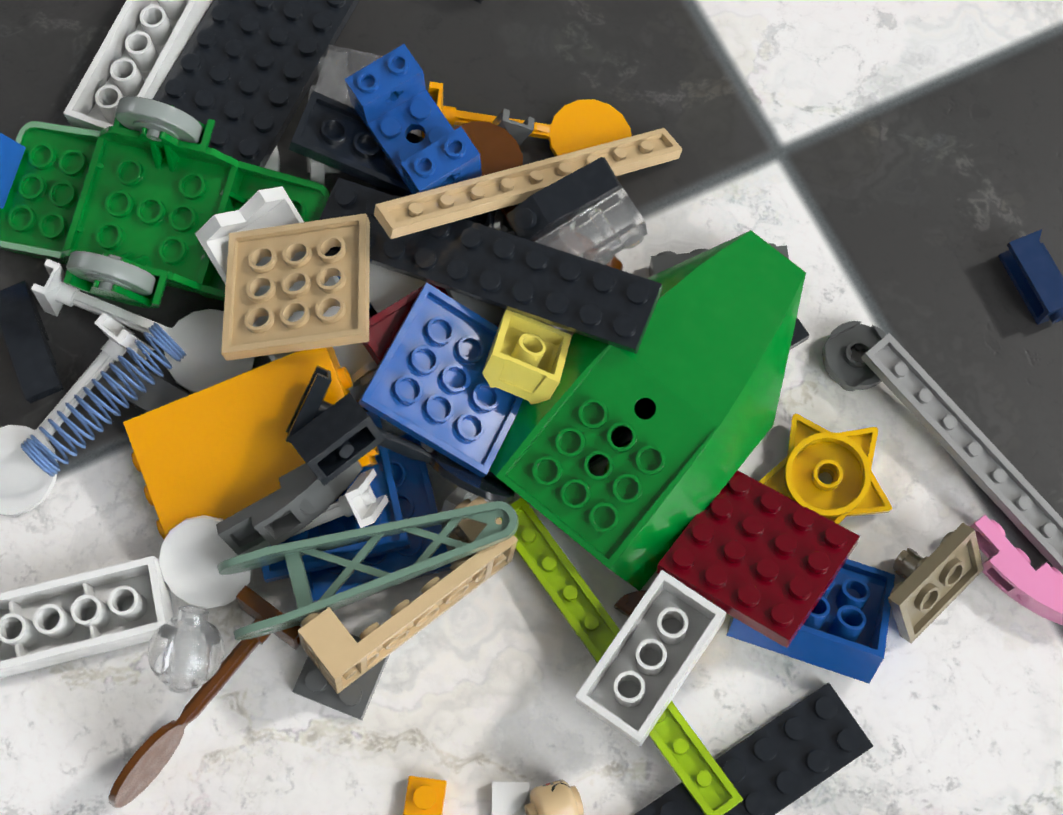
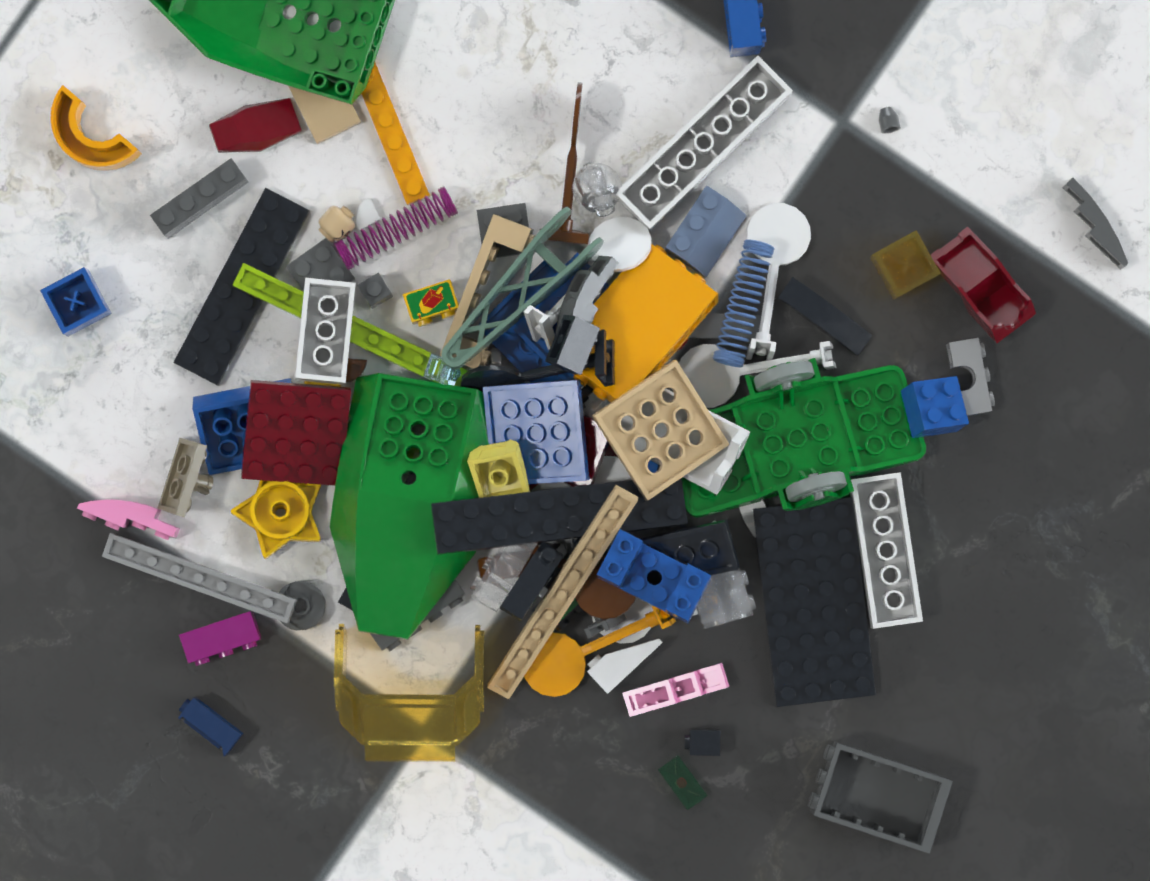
camera: 150 degrees right, 15 degrees up
none -> magenta brick [179,611,262,666]
none -> dark grey plate [286,238,355,291]
none -> magenta piece [334,186,458,271]
none -> clear yellow piece [334,624,485,762]
none -> dark grey brick [357,272,393,309]
none -> brick [403,279,459,327]
none -> clear light blue brick [423,353,461,385]
none -> white slope [587,638,663,694]
none -> bright pink slope [623,663,729,717]
none -> sand blue slope [665,185,747,277]

